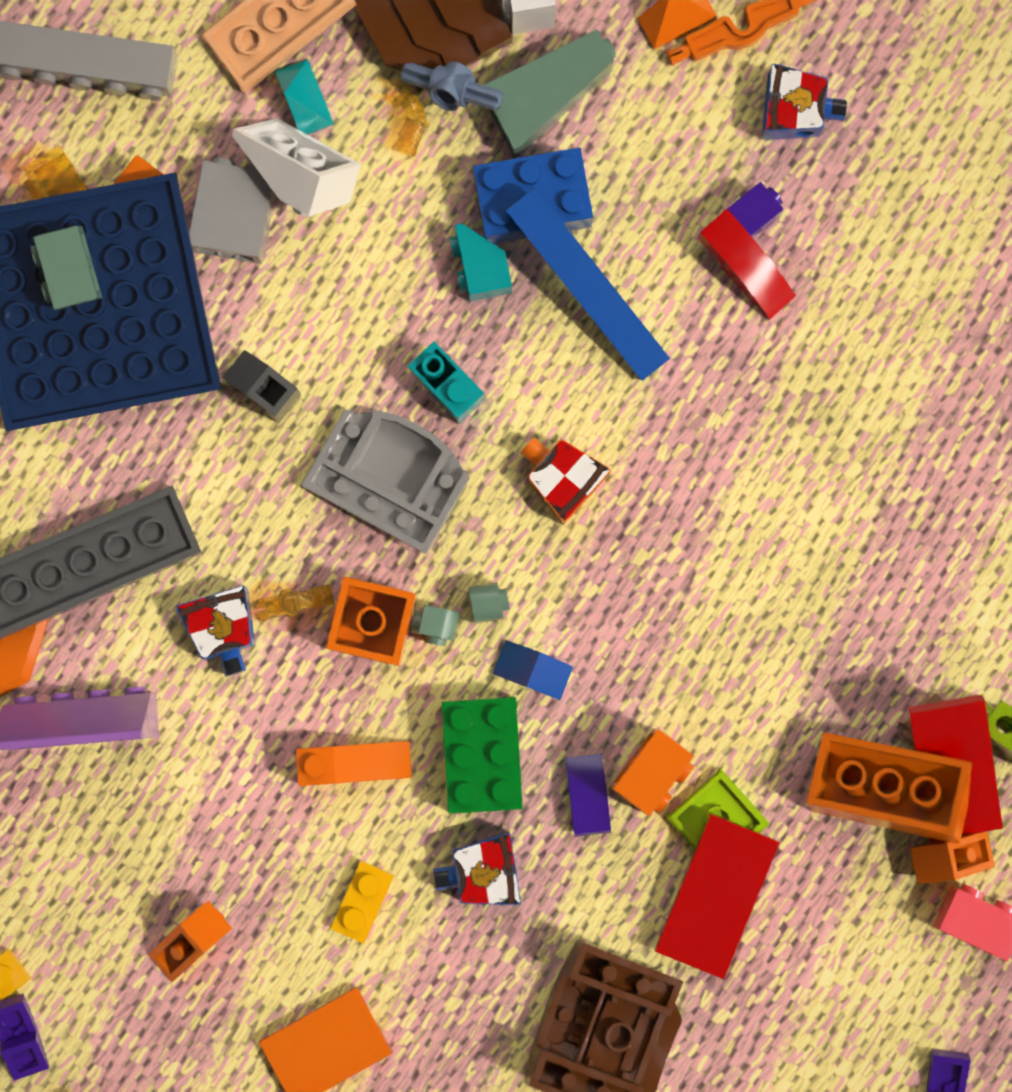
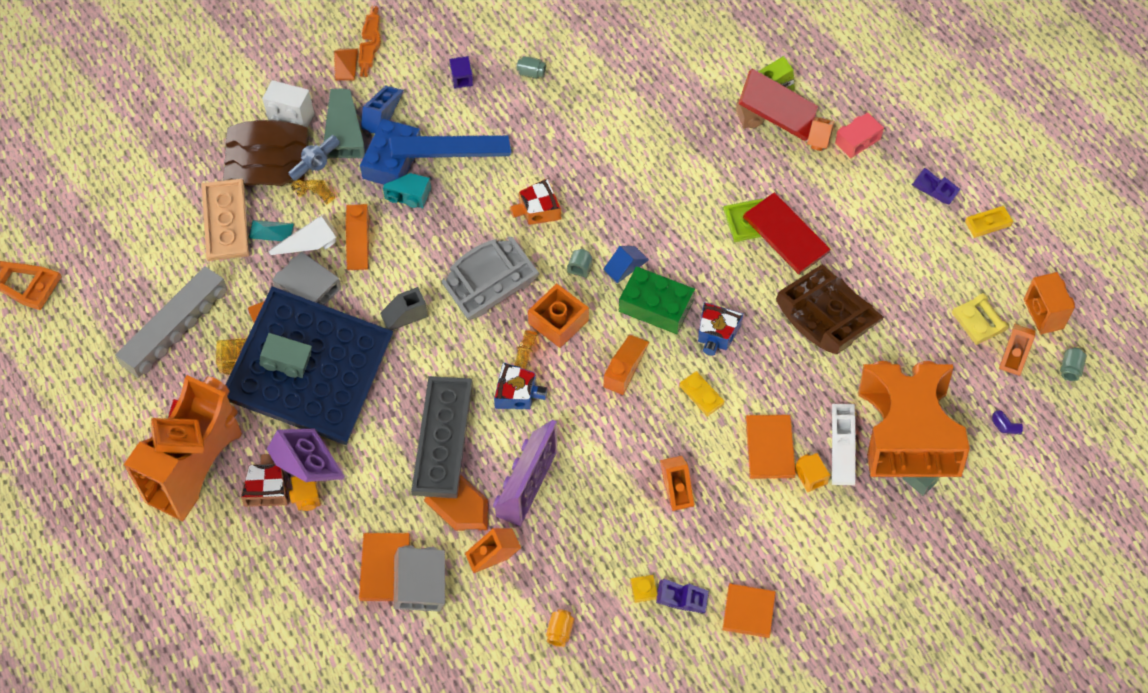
camera: 60 degrees left, 25 degrees down
teal slope [408,341,485,424] -> none
sand green plate [411,605,460,647] -> none
dark purple slope [565,754,611,837] -> none
orange brick [610,728,695,816] -> none
red slope [698,209,796,320] -> none
torso [761,64,847,140] -> none
orange slope [806,732,972,844] -> none
none -> orange slope [346,204,370,270]
none -> blue slope [361,85,403,133]
none -> sand green brick [516,56,546,79]

